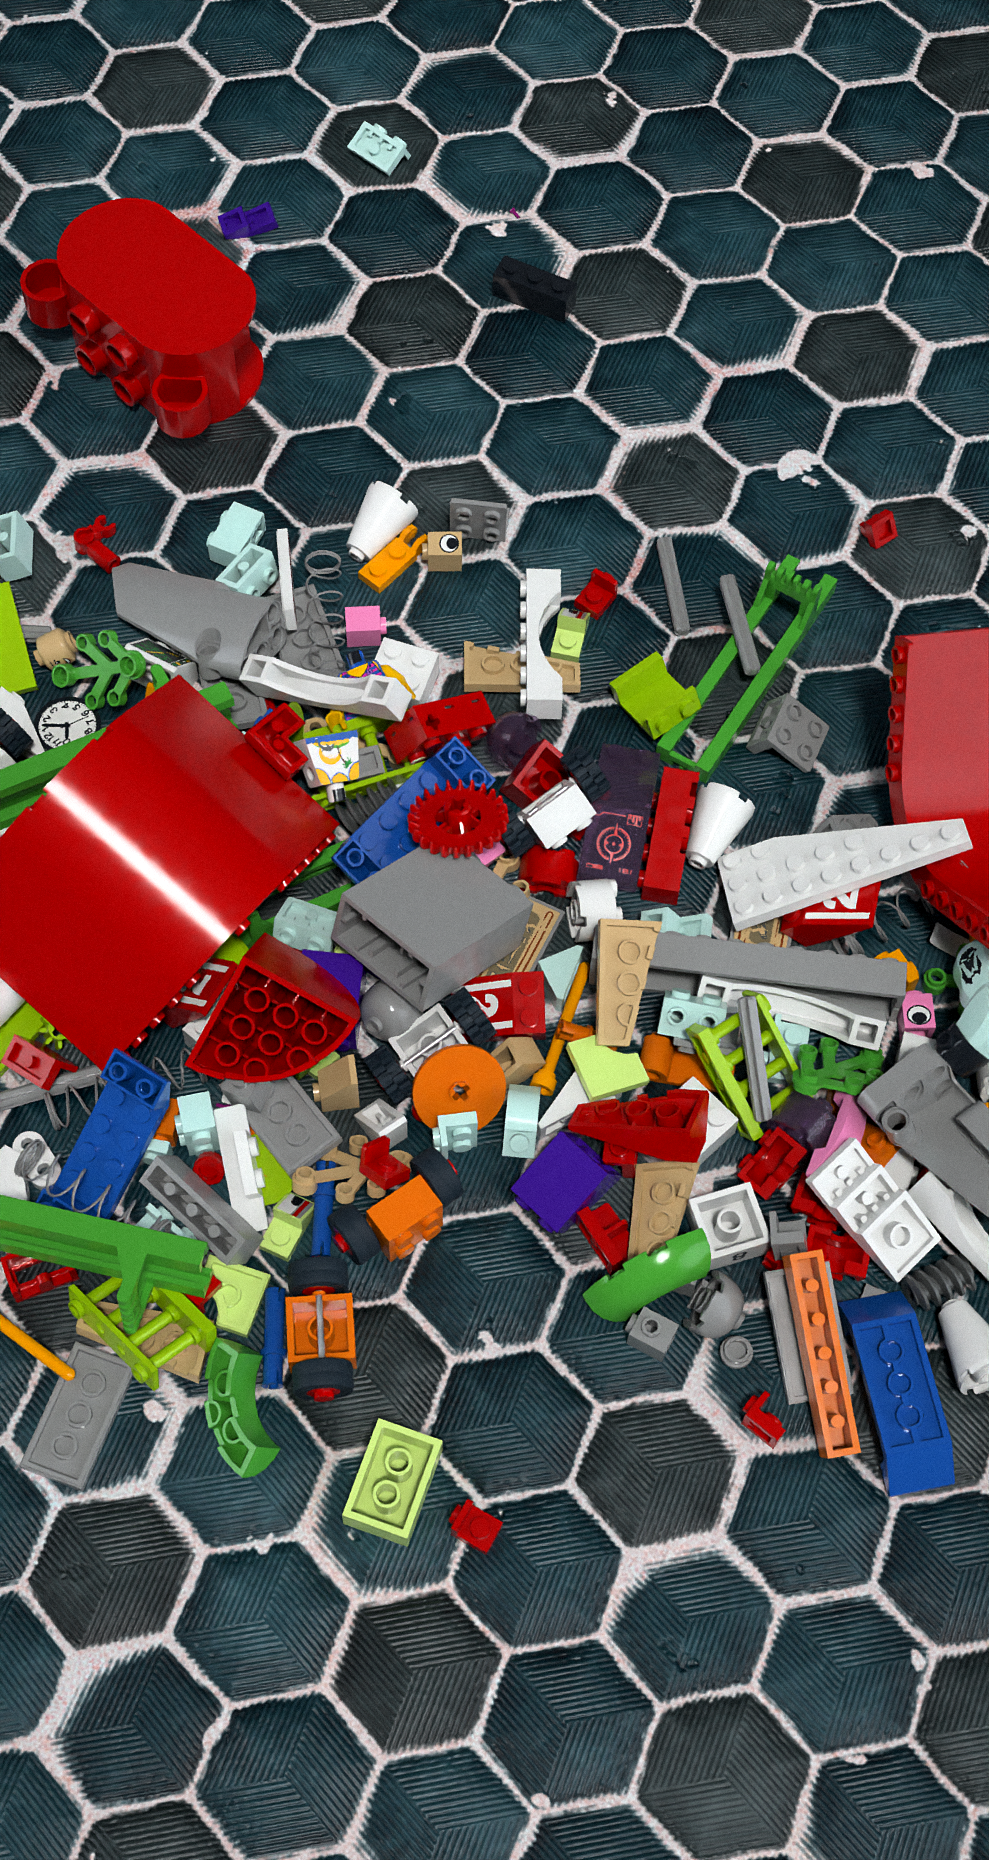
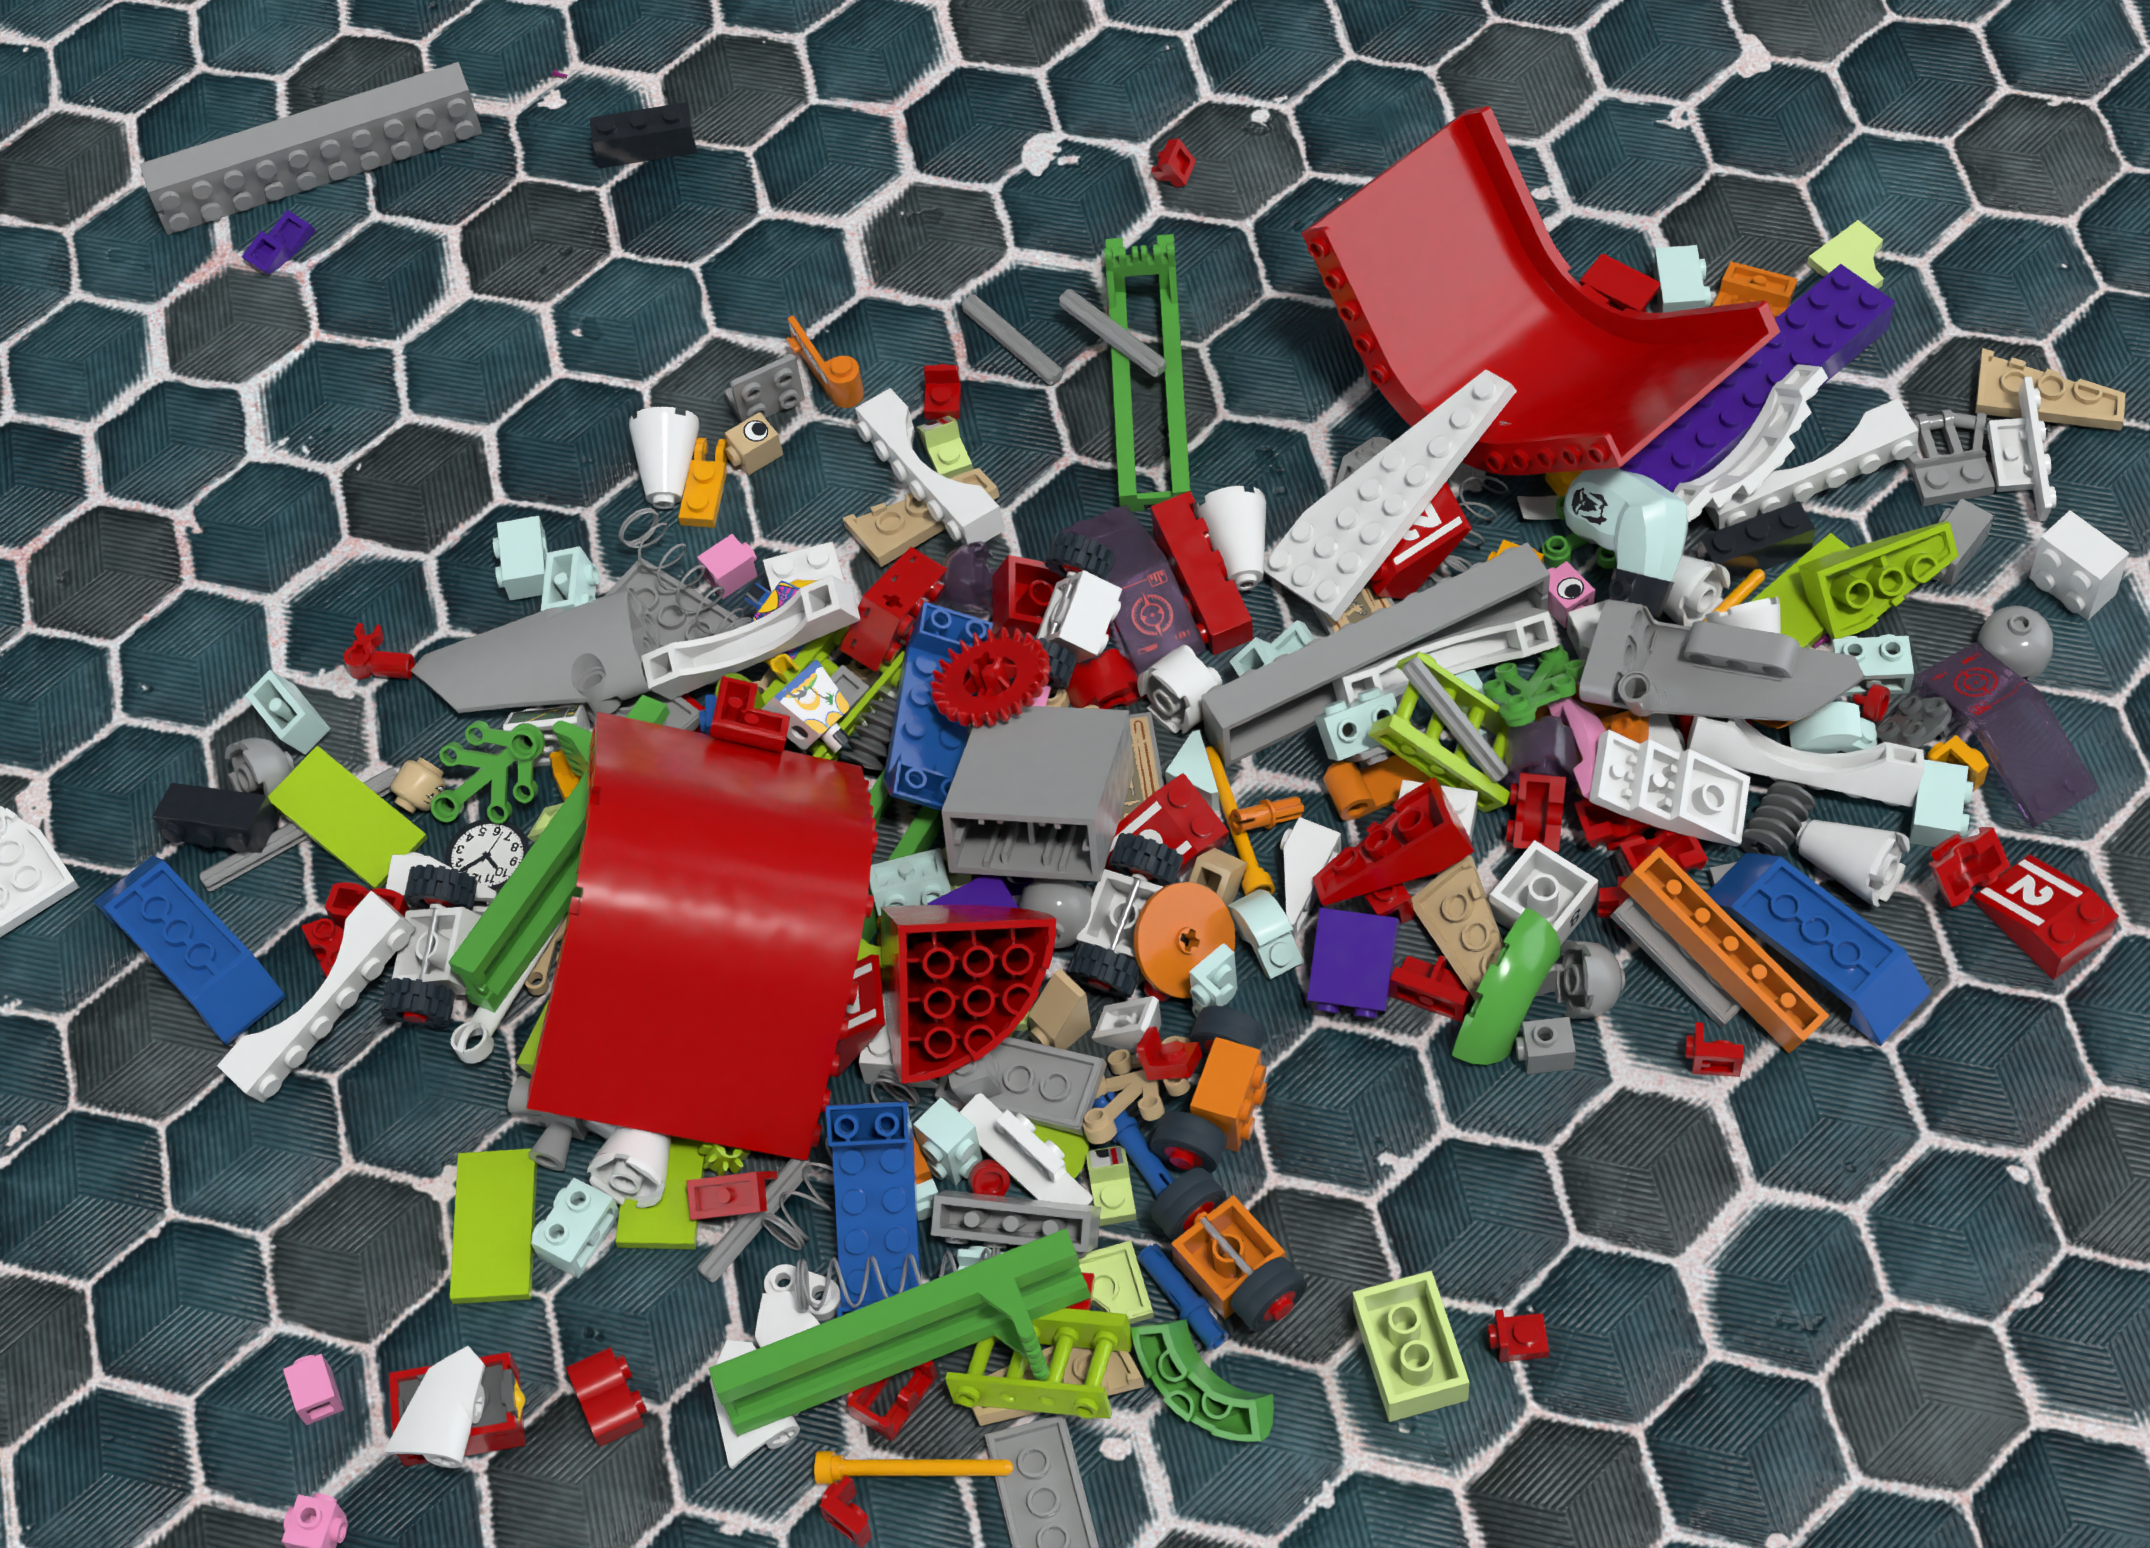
camera: 25 degrees left, 5 degrees down
red brick [20,198,264,439] -> none
white tile [276,528,297,631] -> none
light aqua bracket [347,121,411,176] -> none
yellowish green tile [566,1035,650,1102] -> none
tan wing [595,918,662,1047] -> none
lime panel [609,651,702,740] -> none
light grey plate [720,1336,753,1369] -> none
light grey bracket [746,693,829,773] -> none
light grey panel [769,1211,808,1261] -> none
none -> light grey piece [140,62,482,235]
none -> orange door [786,315,864,408]

